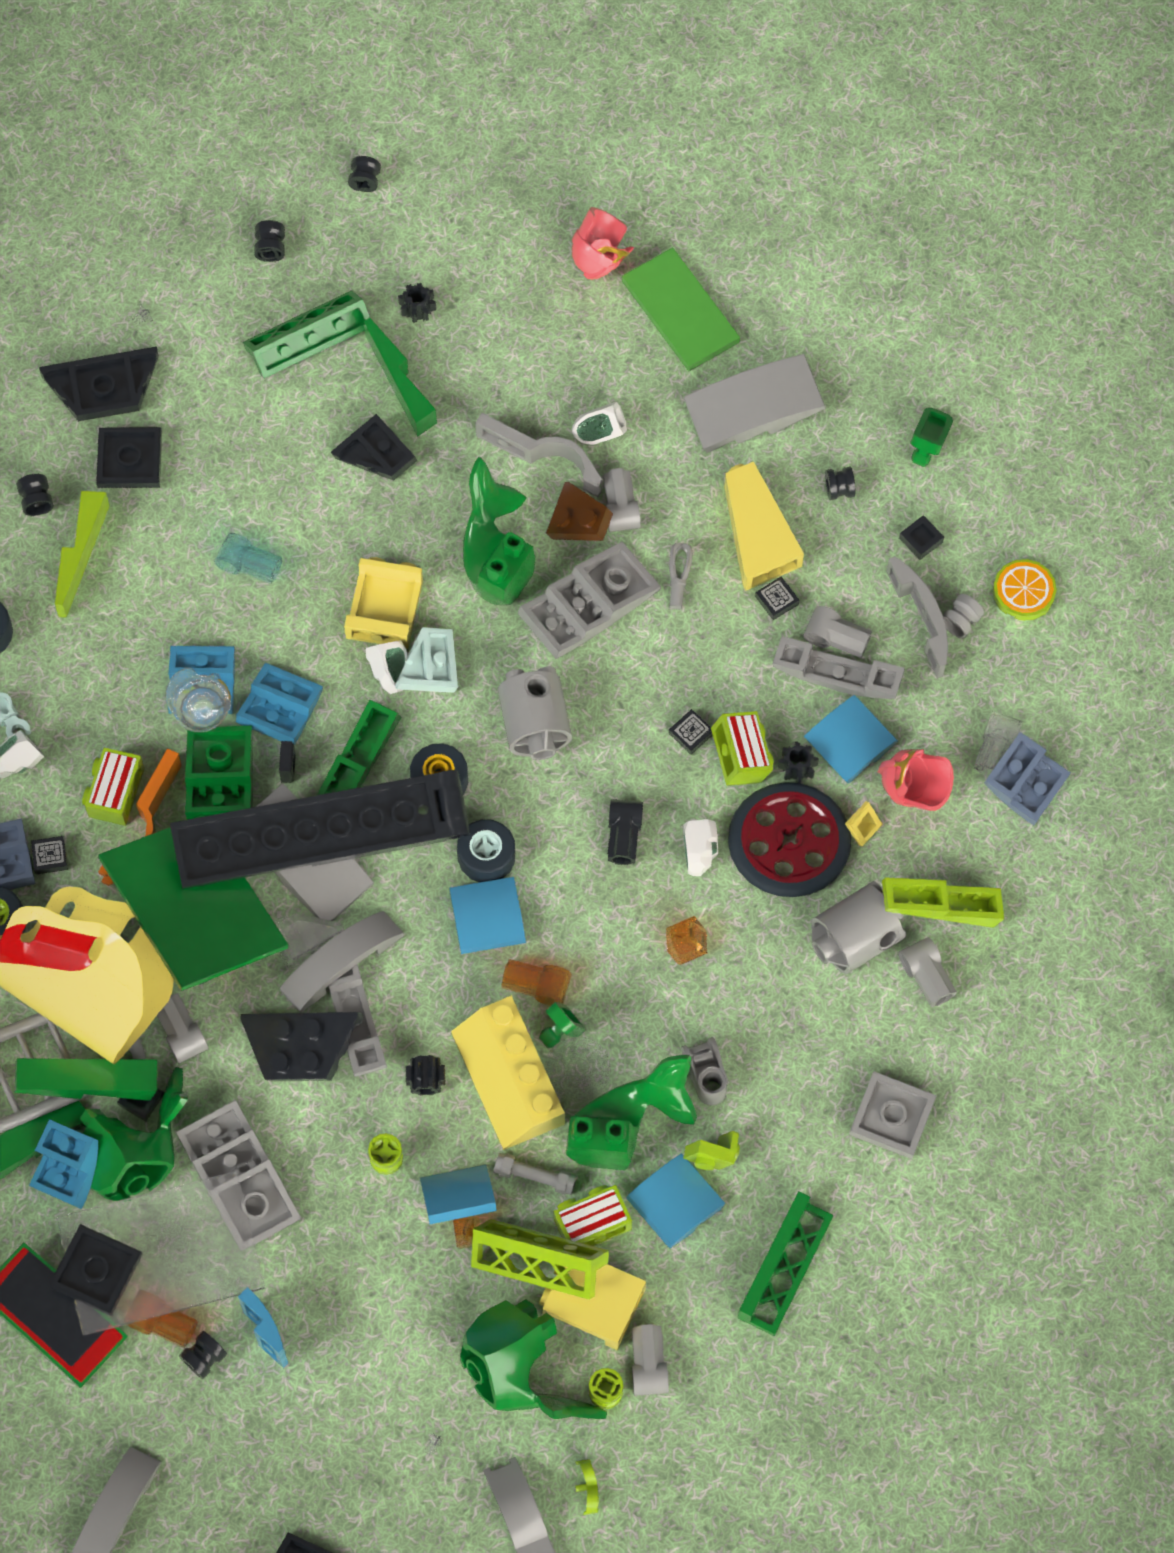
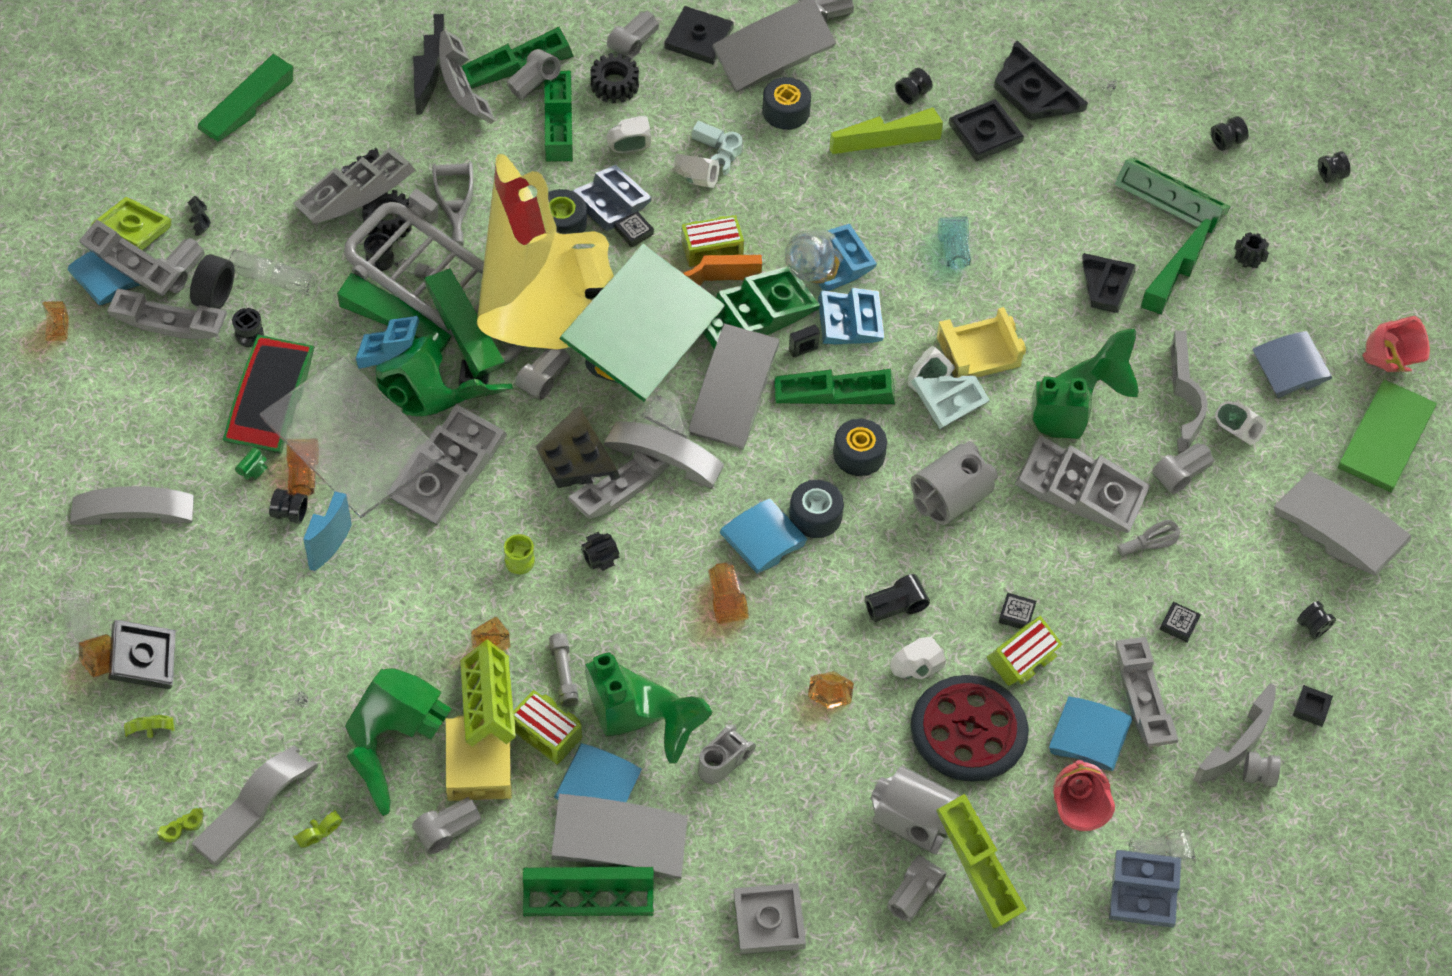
camera: 60 degrees right, 10 degrees down
black plate [48,1224,143,1316] -> none
black hinge [170,770,471,889] -> none
dark azure slope [420,1164,497,1224] -> none
light yellow slope [451,995,565,1150] -> none
green piece [539,1001,586,1048] -> none
clear tile [545,1036,611,1103] -> none
reddish brown wing [546,482,613,541] -> none
lime wheel [589,1368,623,1409] -> none
lime bracket [683,1131,740,1170] -> none
light yellow slope [724,461,804,591] -> none
black gear [778,741,819,783] -> none
light grey piece [803,606,872,658] -> none
light yellow slope [845,801,883,847] -> none
green piece [910,408,953,467] -> none
tile [993,559,1057,621] -> none
none -> green plate [235,447,268,480]
none -> light grey slope [552,794,687,879]
none -> sand blue slope [1252,331,1332,398]

